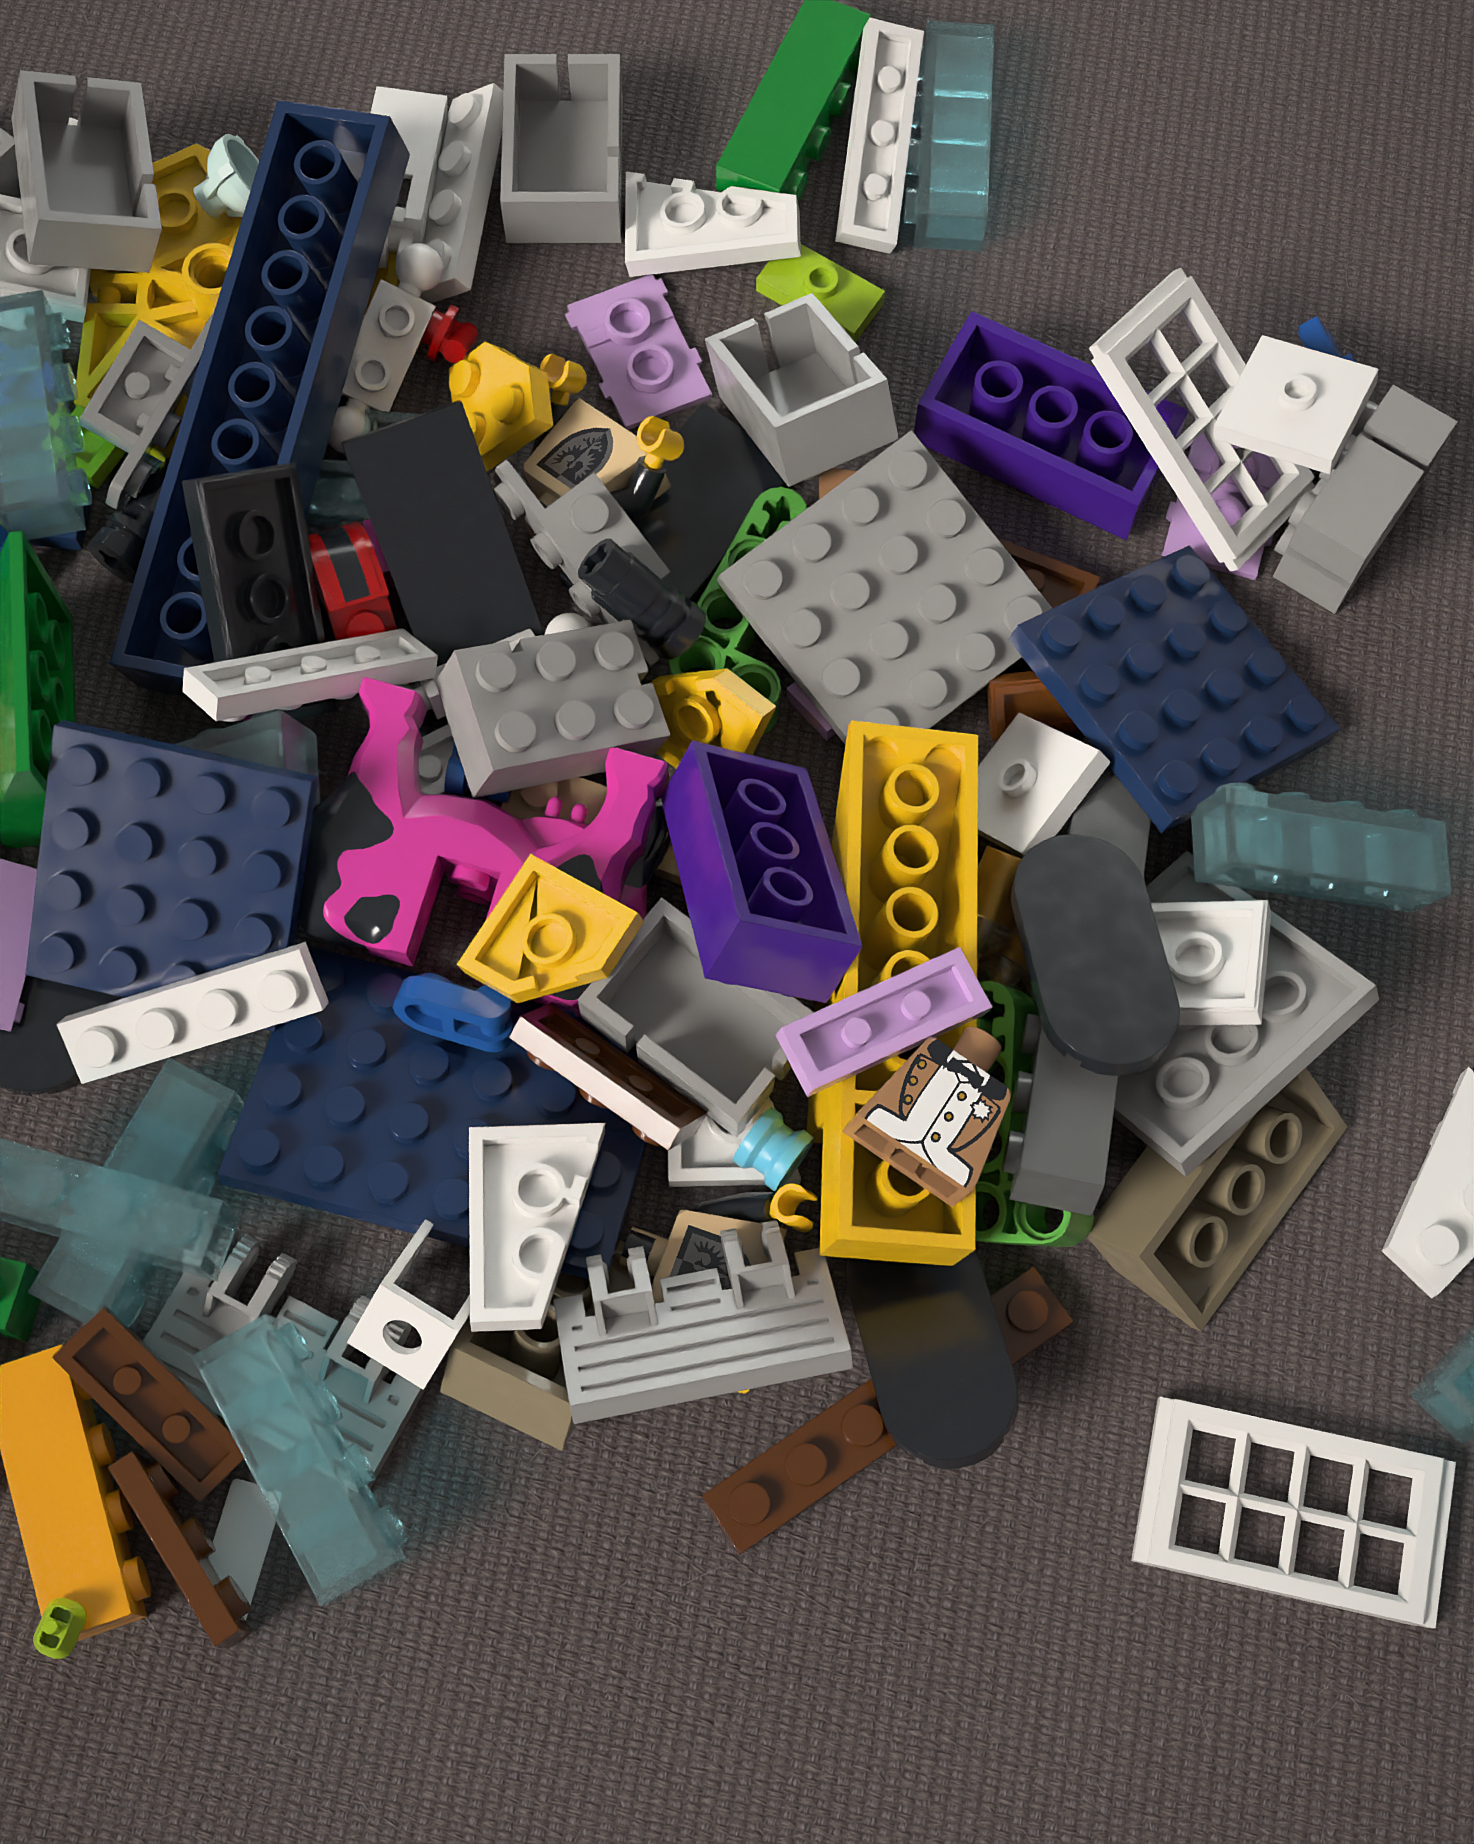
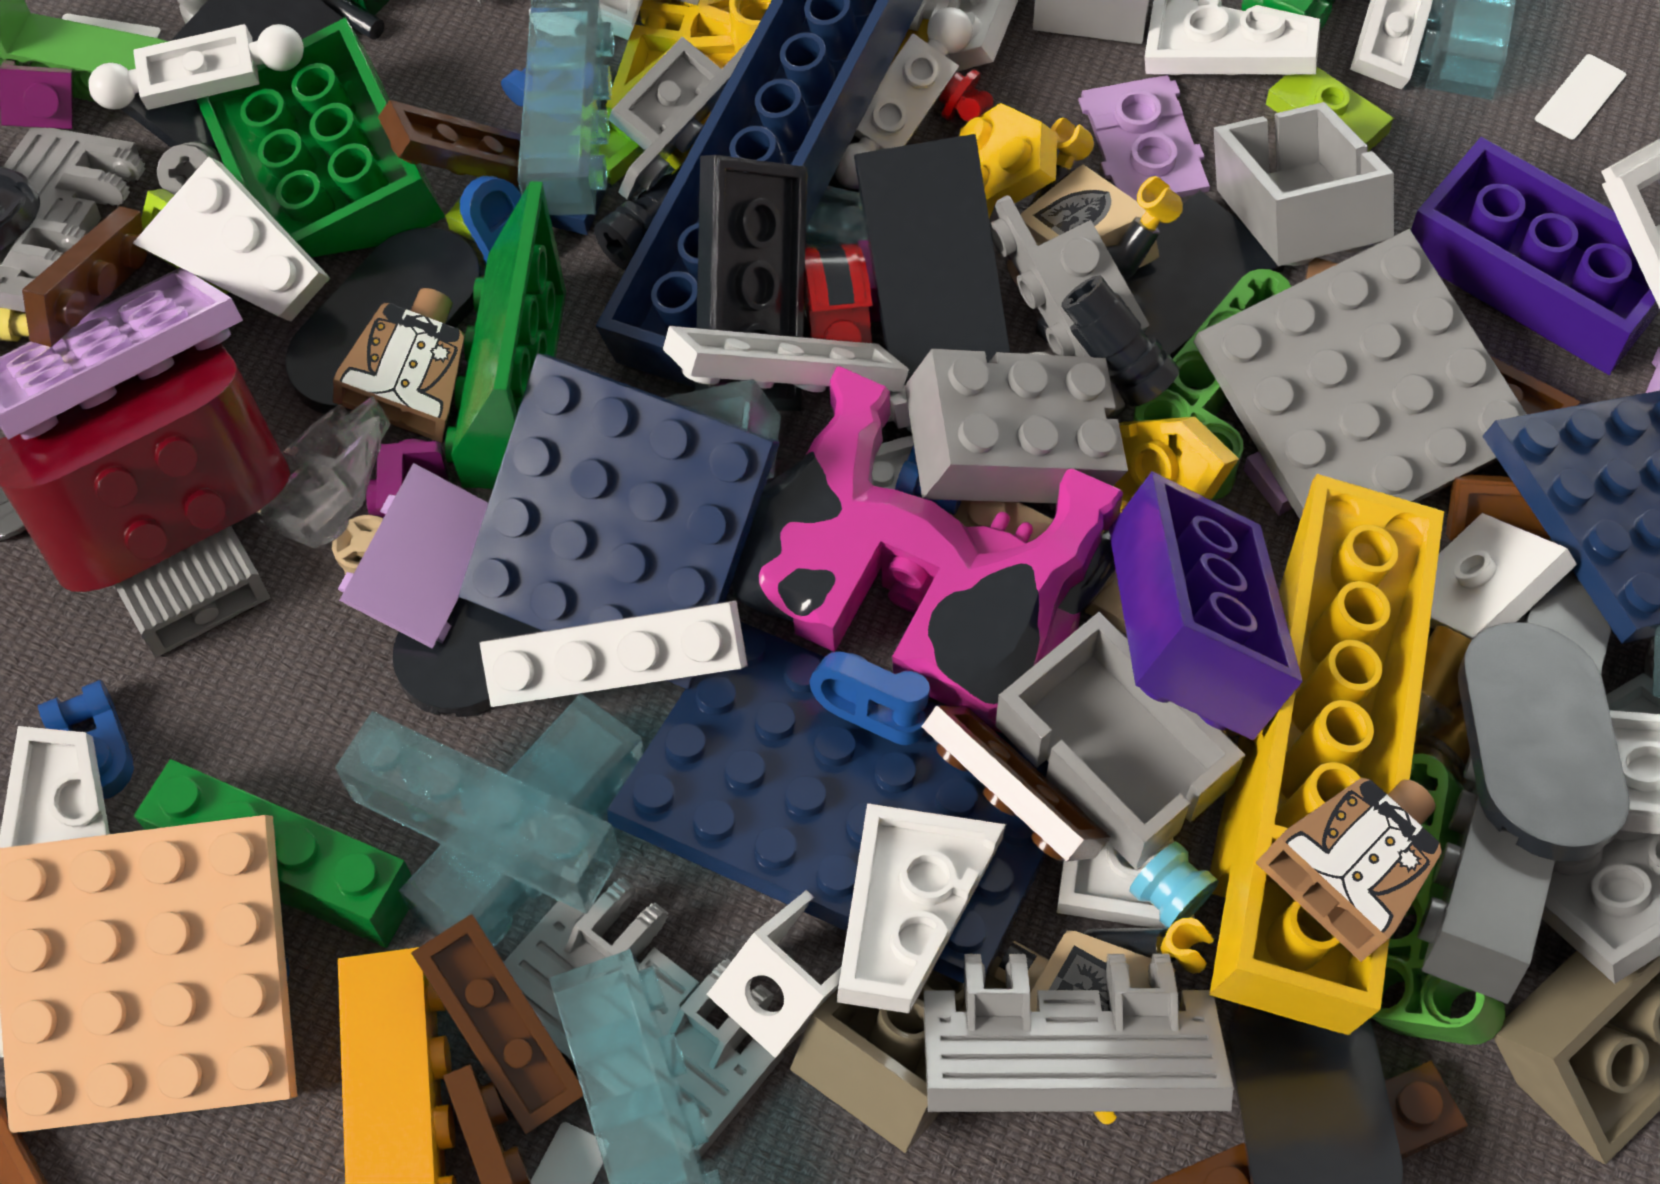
camera: 15 degrees right, 10 degrees down
yellow plate [457,854,644,1003] -> none
lavender plate [775,947,992,1097] -> none
none -> white sticker [1535,54,1626,140]

